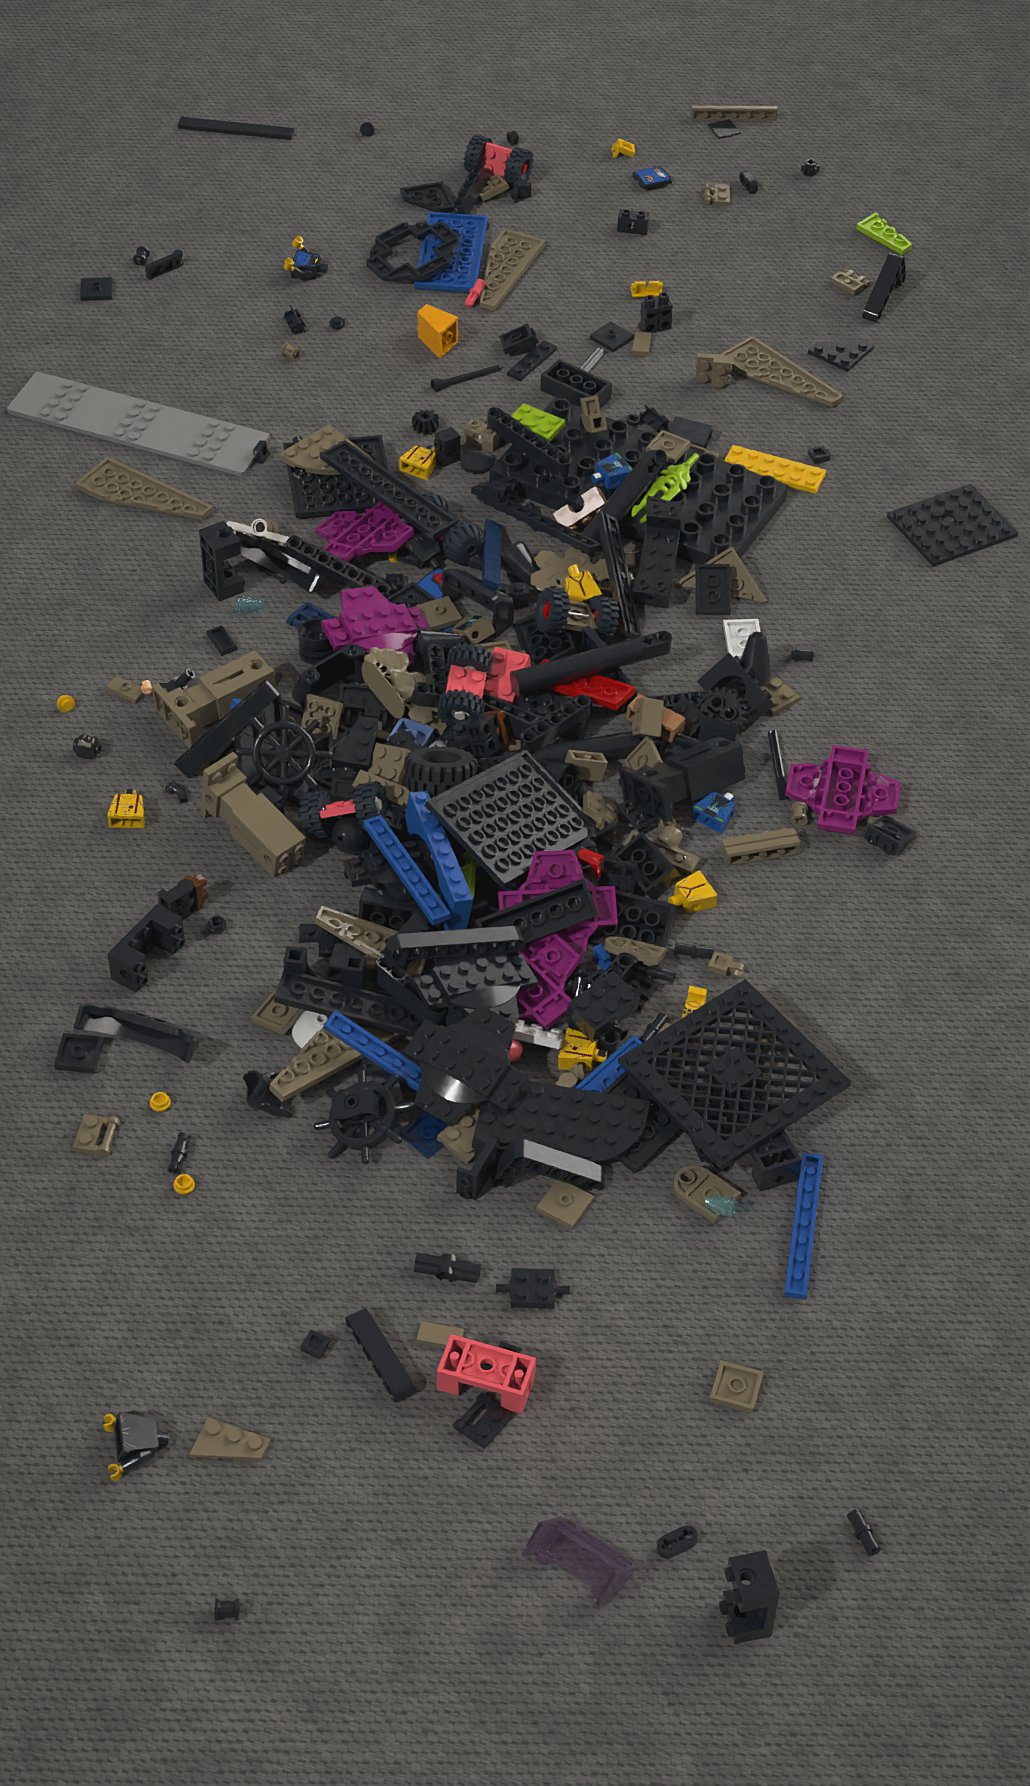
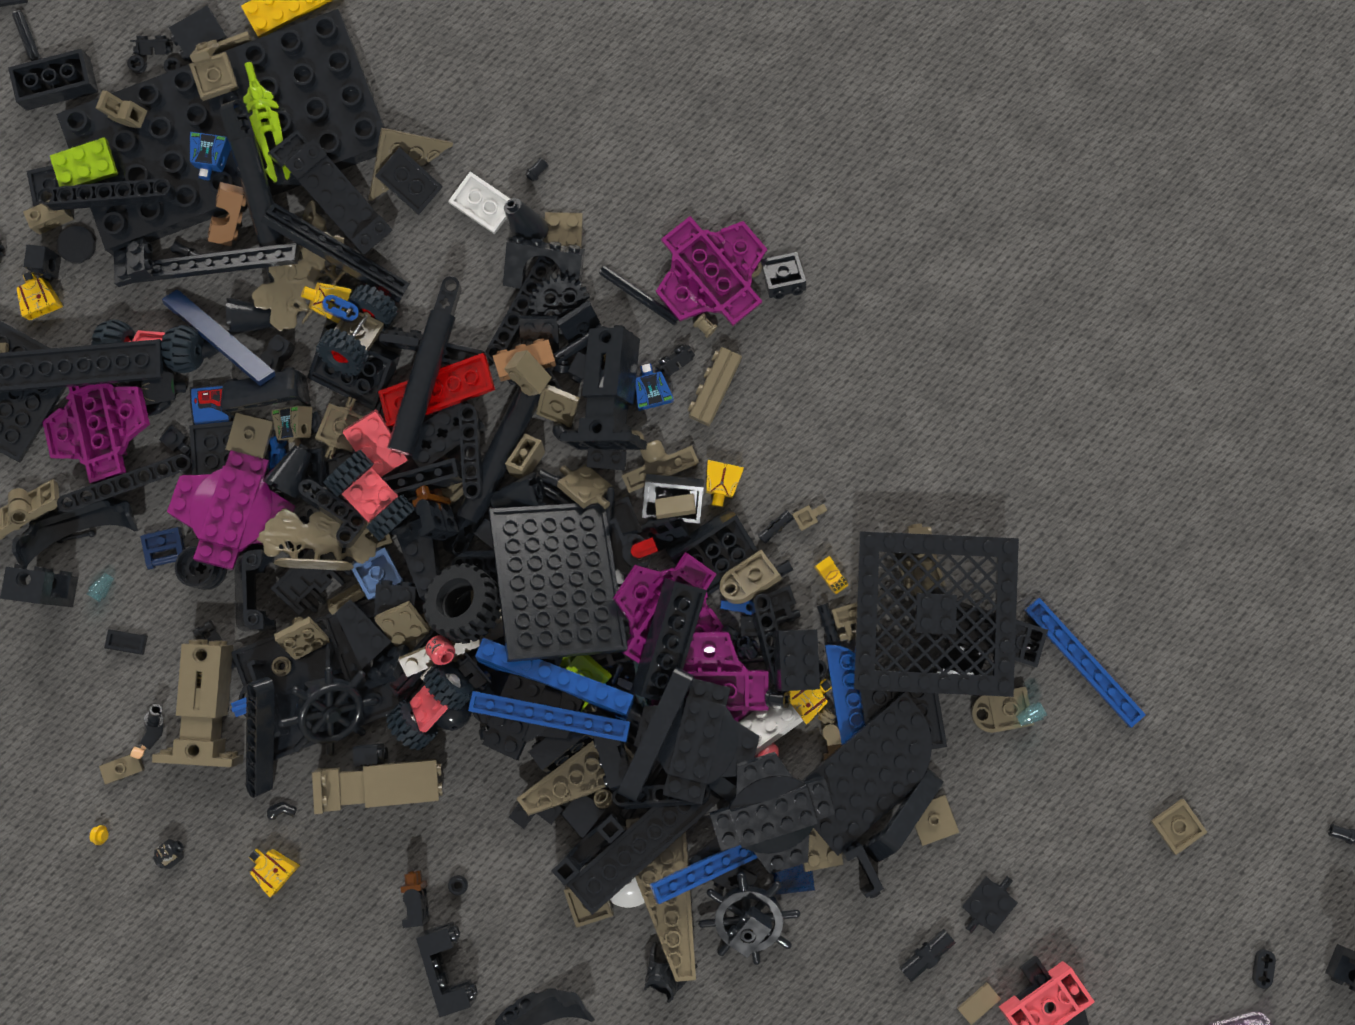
camera: 50 degrees left, 35 degrees up
none -> dark tan plate [190,40,219,63]
none -> blue beam [322,295,359,322]
none -> coral head [425,635,455,665]
none -> dark tan tile [655,493,696,519]
none -> black hinge [656,344,695,378]
none -> black bush [765,689,790,708]

